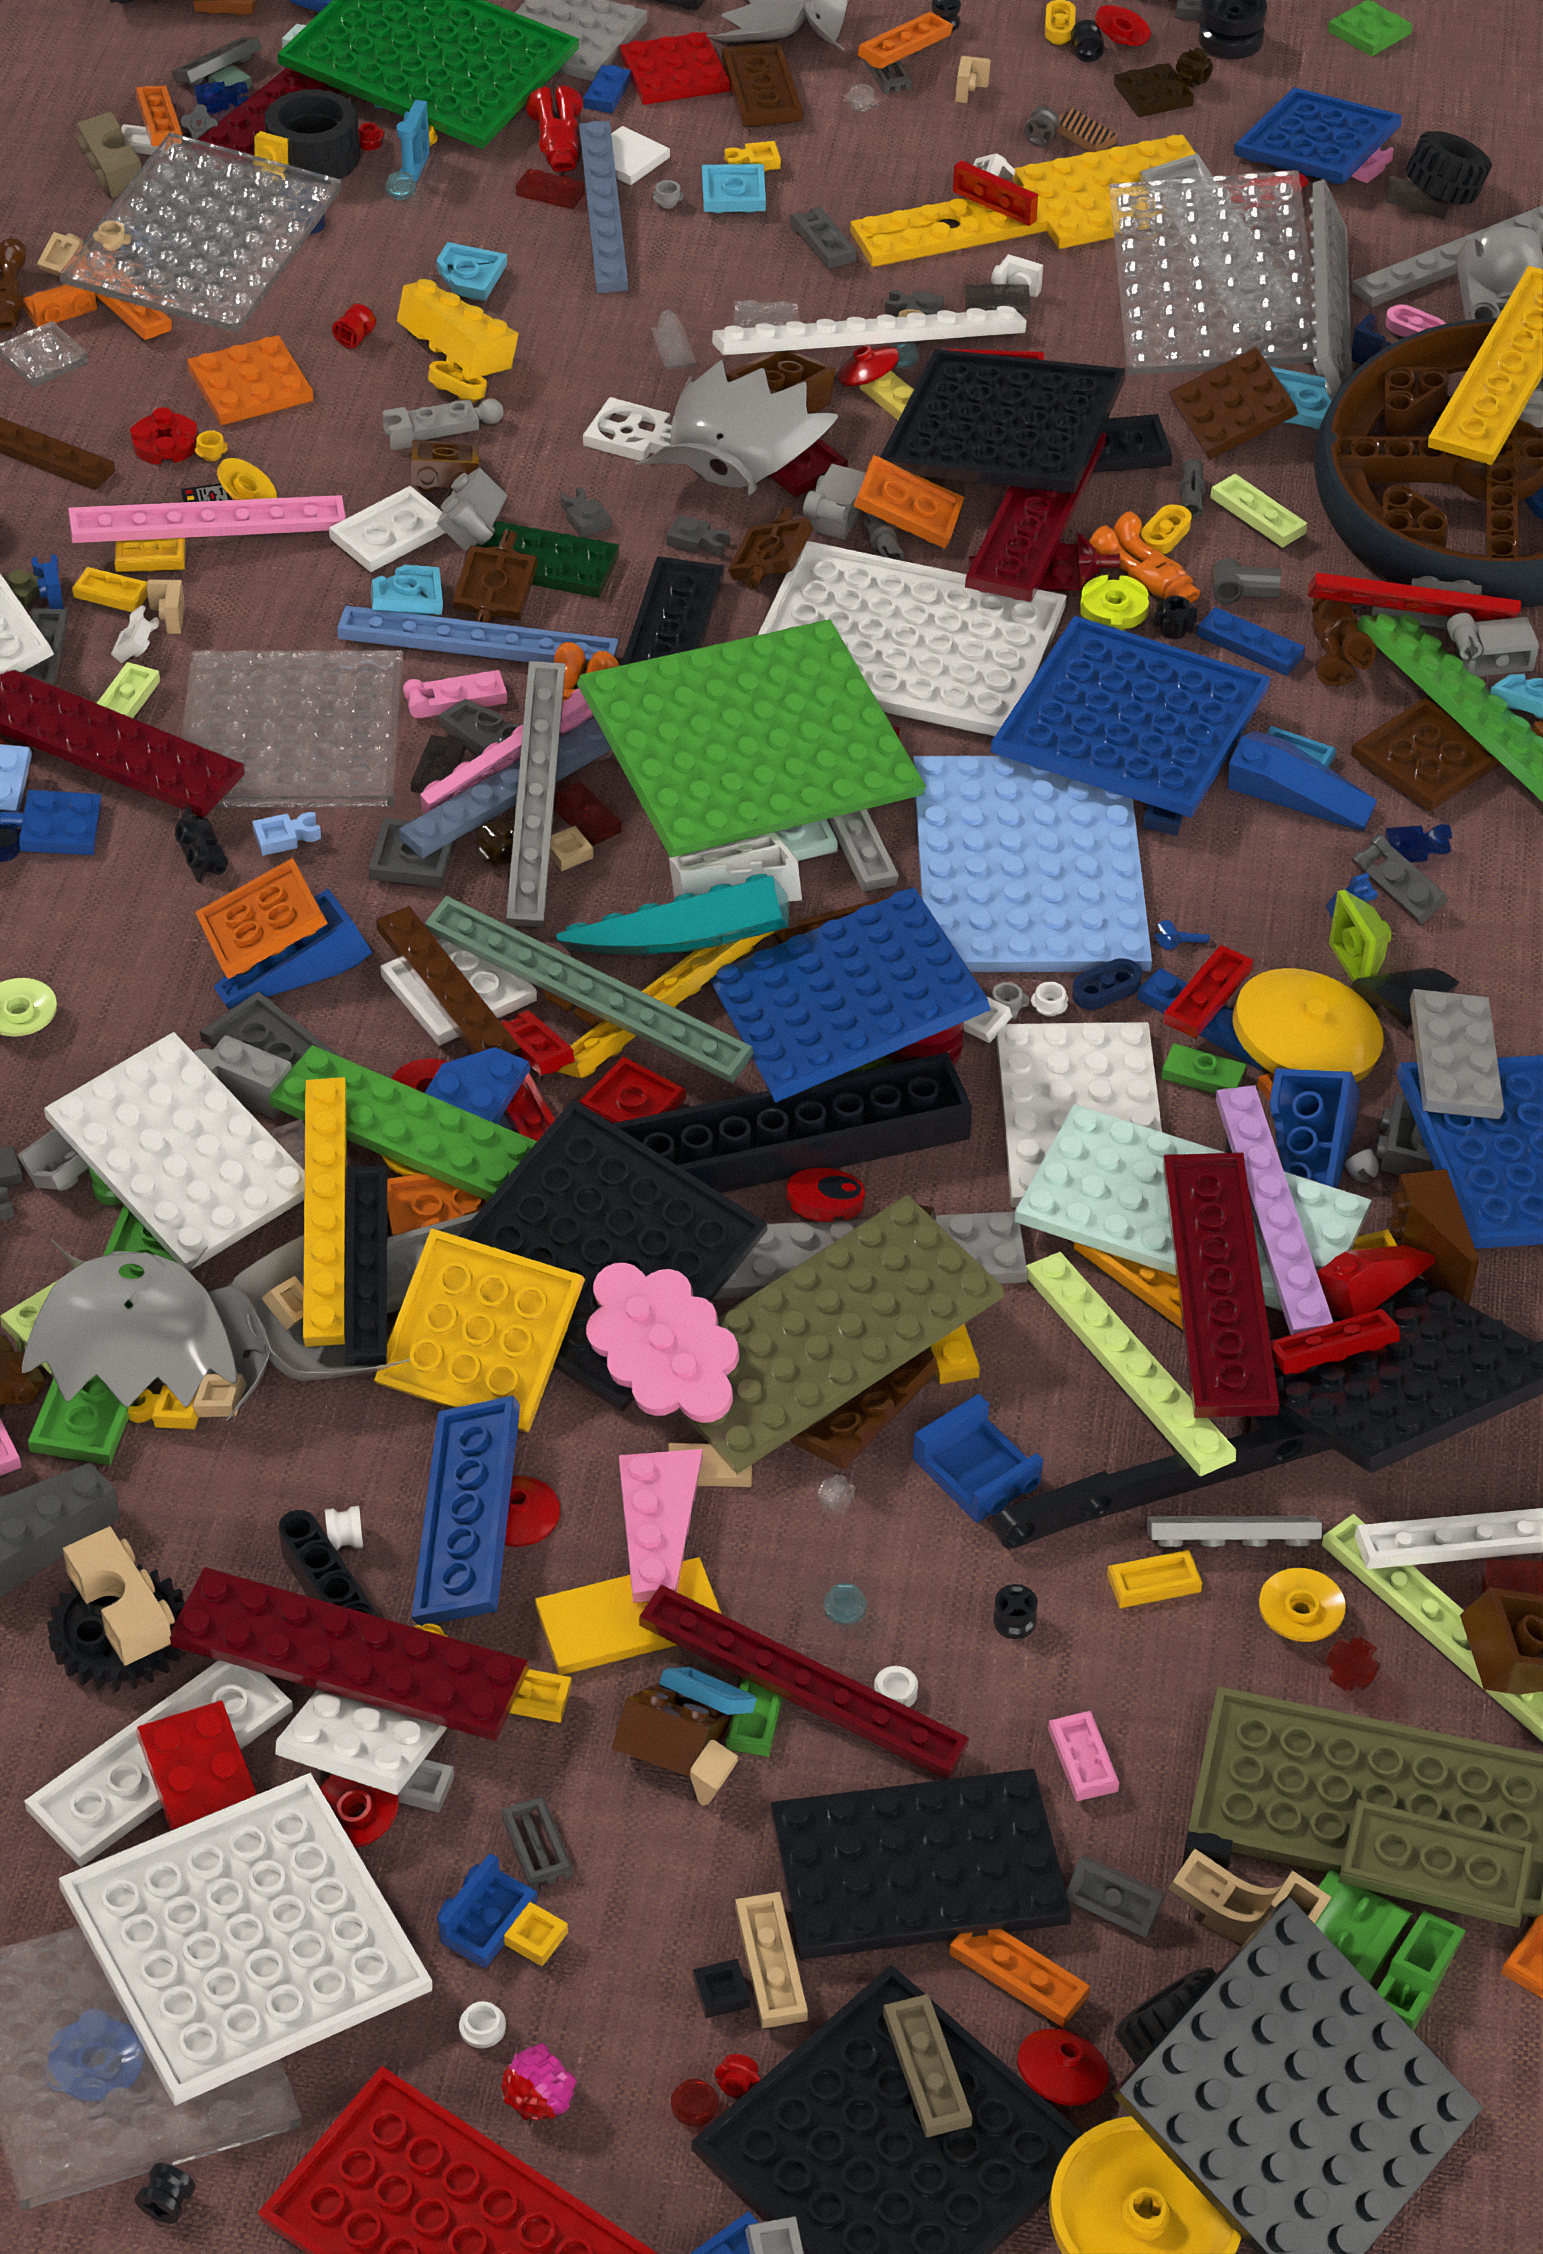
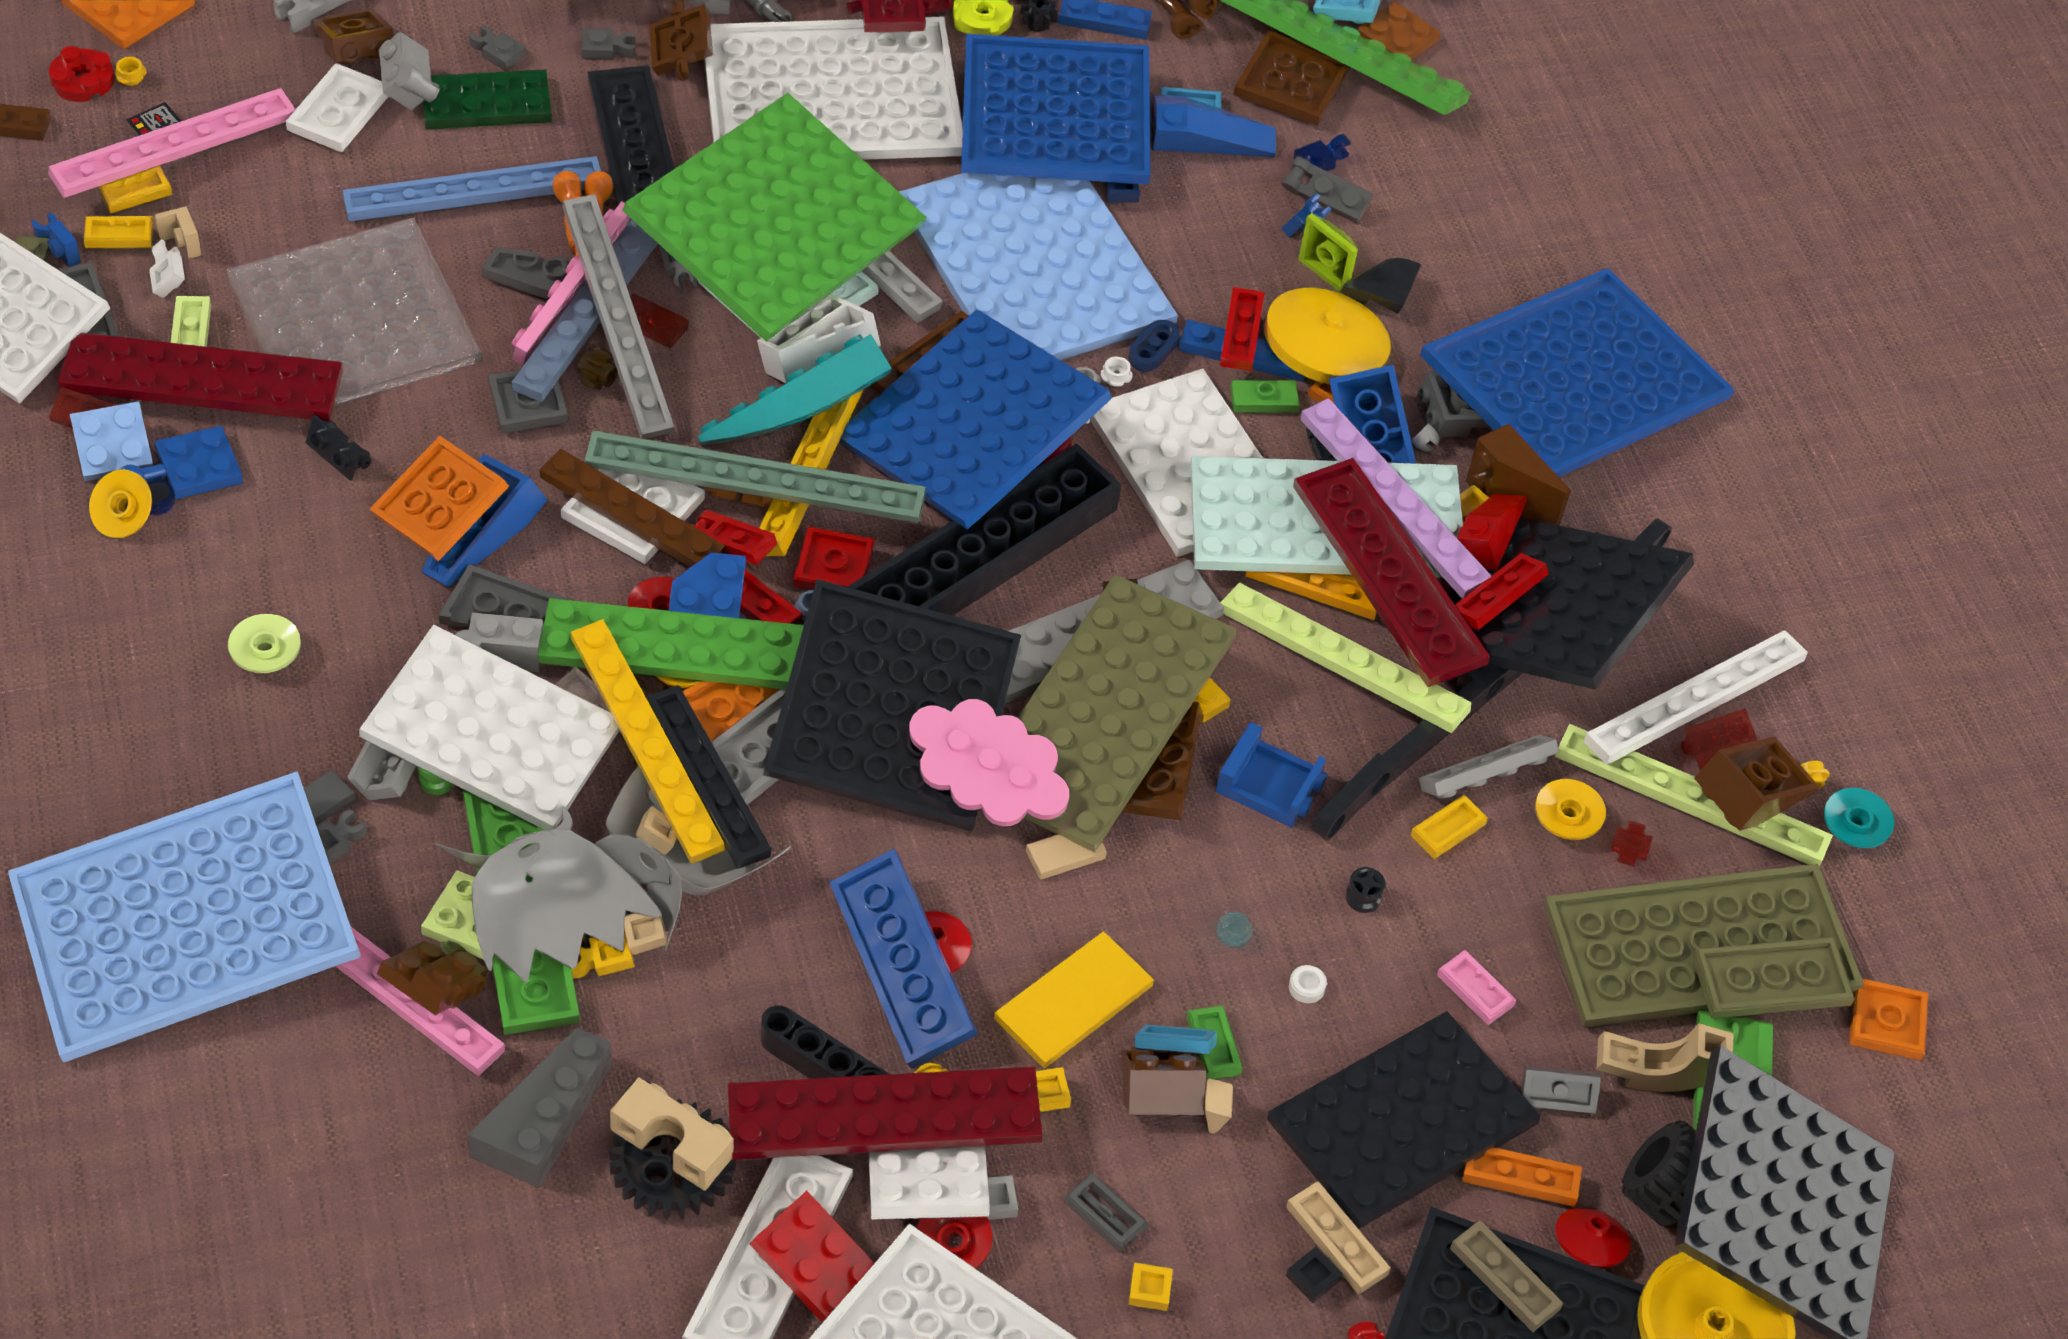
camera: 30 degrees left, 5 degrees up
yellow dish [217,458,277,500] -> none
light blue plate [252,812,321,856] -> none
white wheel [325,1506,363,1551] -> none
medium azure plate [371,565,443,616] -> none
yellow plate [374,1228,585,1433] -> none
bright pink plate [403,670,507,718] -> none
clear smoke plate [410,735,466,793] -> none
blue bracket [437,1853,538,1969] -> none
reddish brown plate [452,530,538,623] -> none
tan plate [550,826,594,871] -> none
bright pink wing [619,1449,703,1602] -> none
dark red plate [639,1584,969,1779] -> none
red tile [786,1168,866,1222] -> none
clear plate [817,1475,855,1515] -> none
blue hand [1155,920,1210,950] -> none
black plate [1182,1831,1233,1871] -> none
bright green slope [1377,1910,1466,2032] -> none
light grey plate [1410,989,1504,1119] -> none

